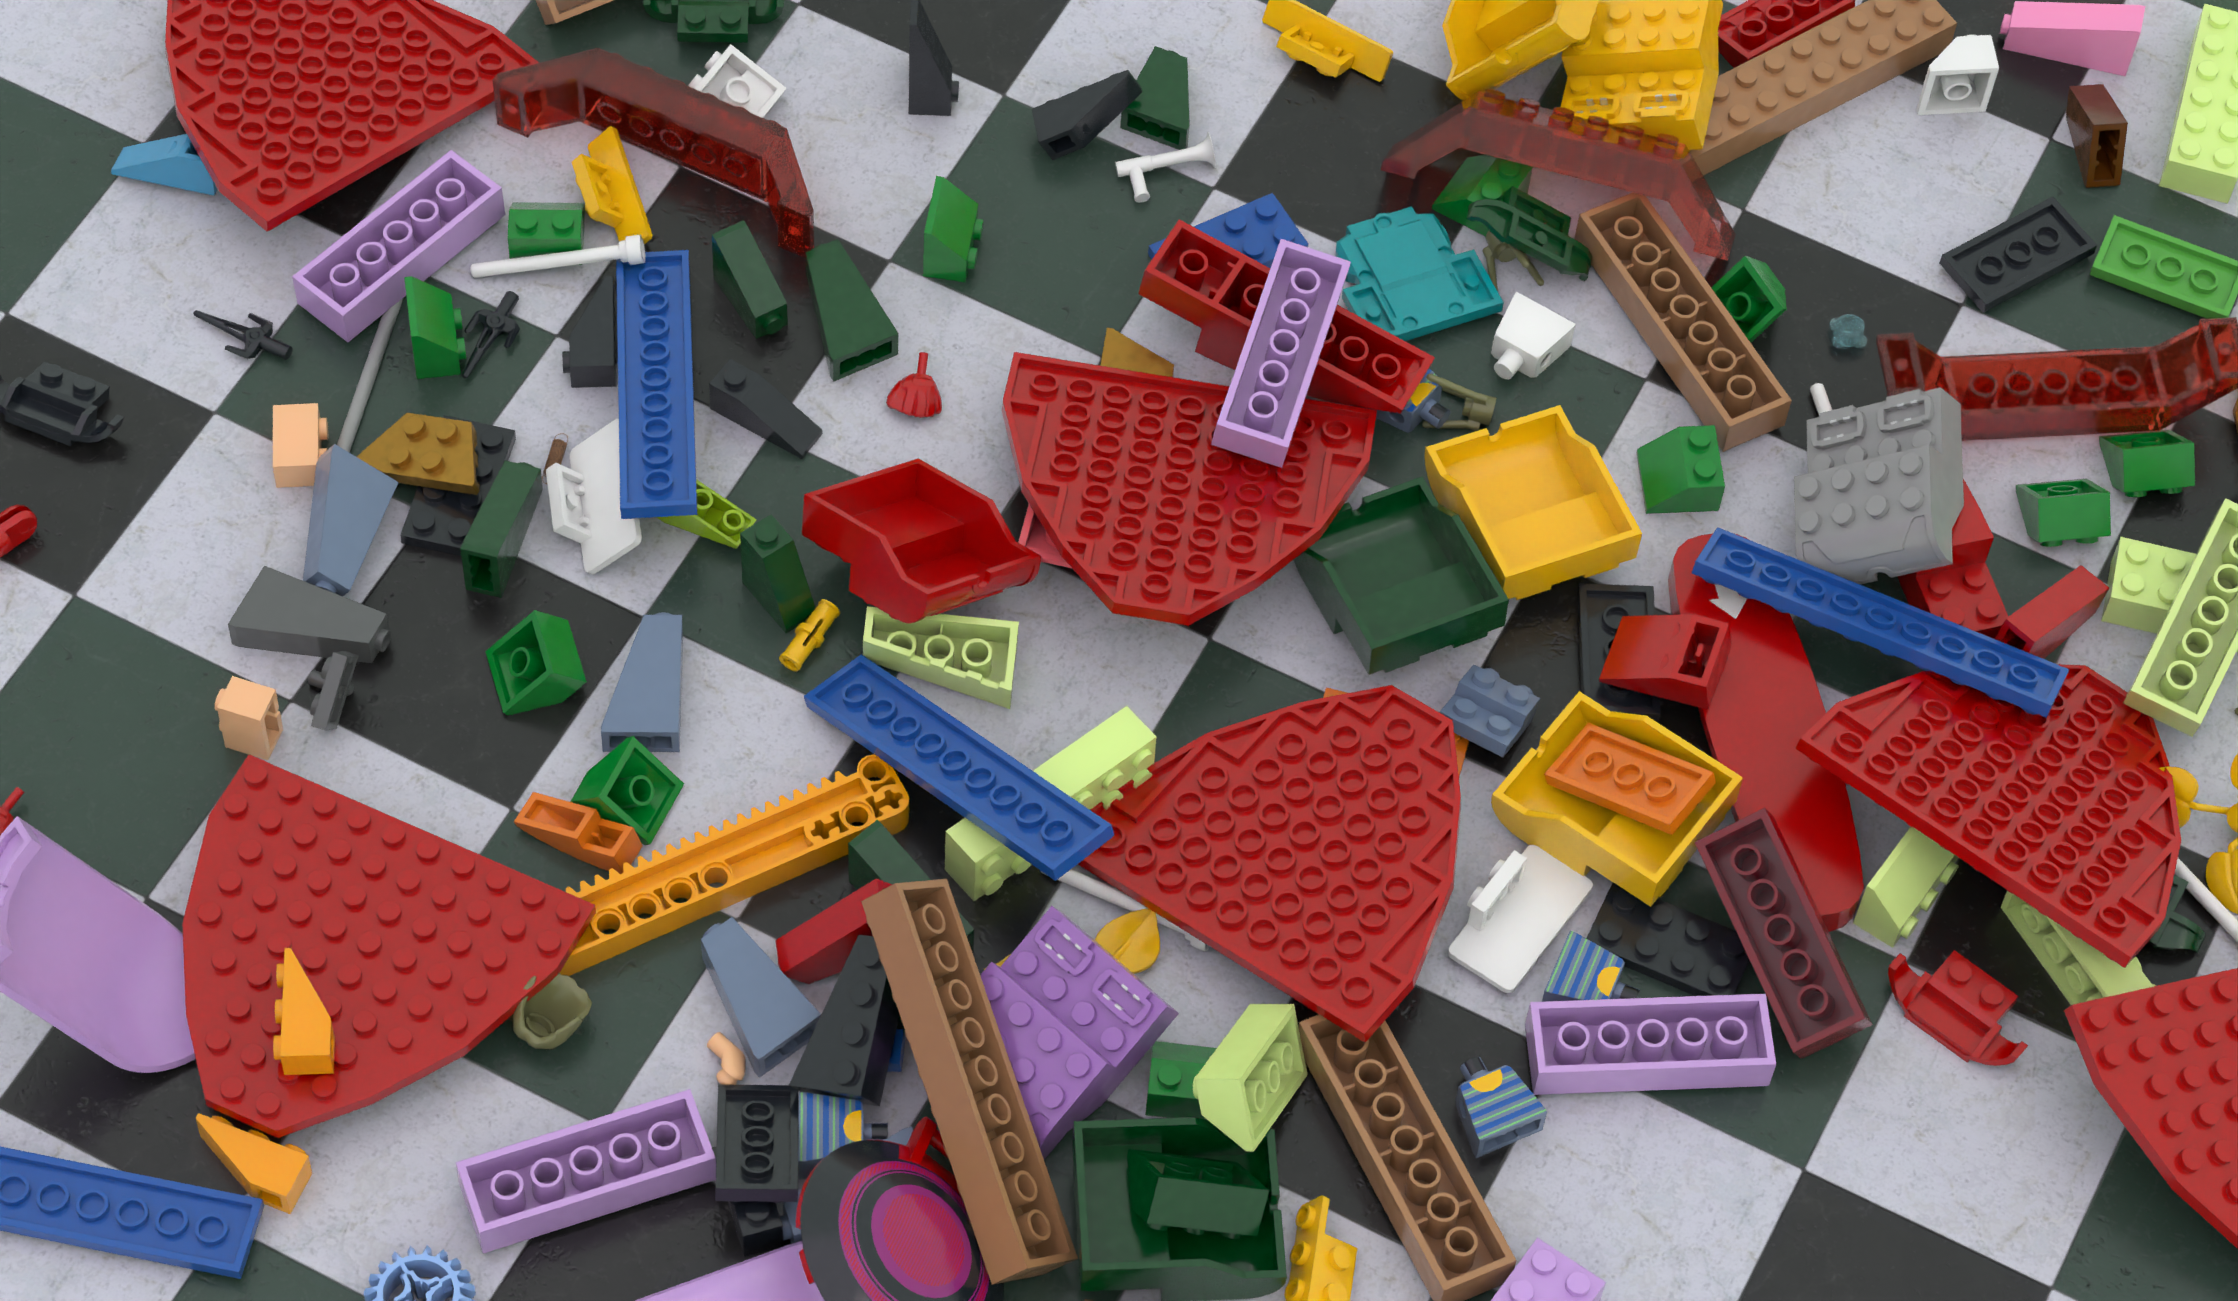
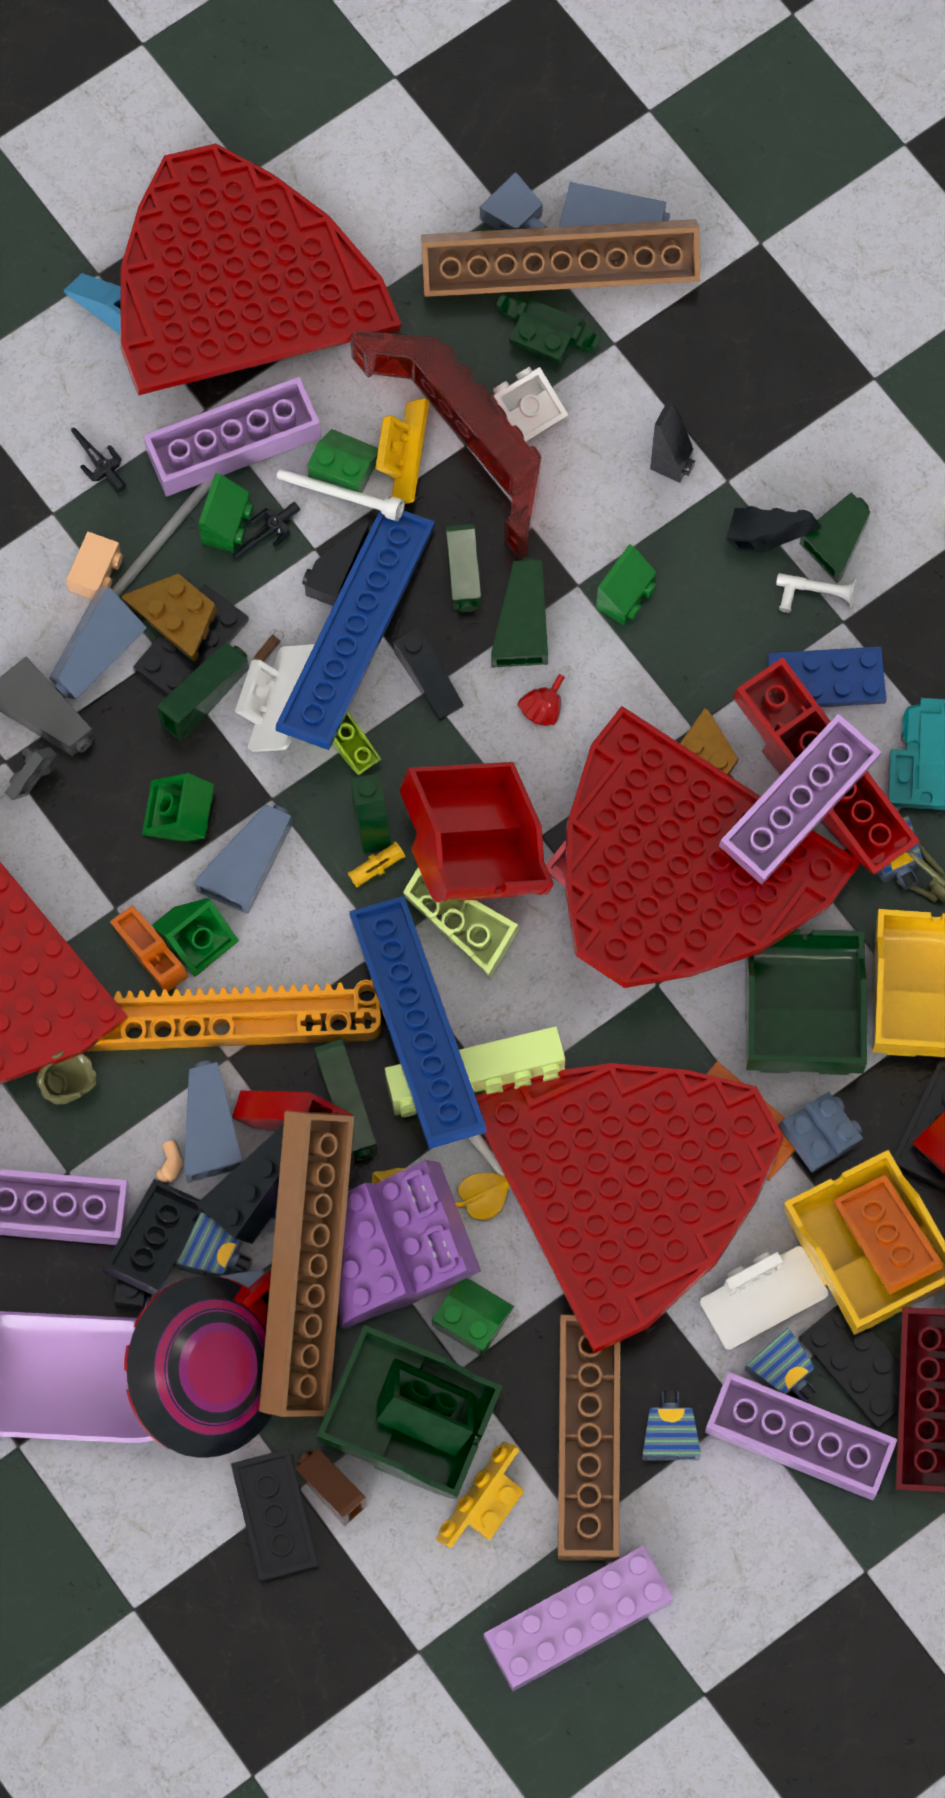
camera: 30 degrees right, 15 degrees up
yellowish green slope [1193,1004,1308,1152] -> none

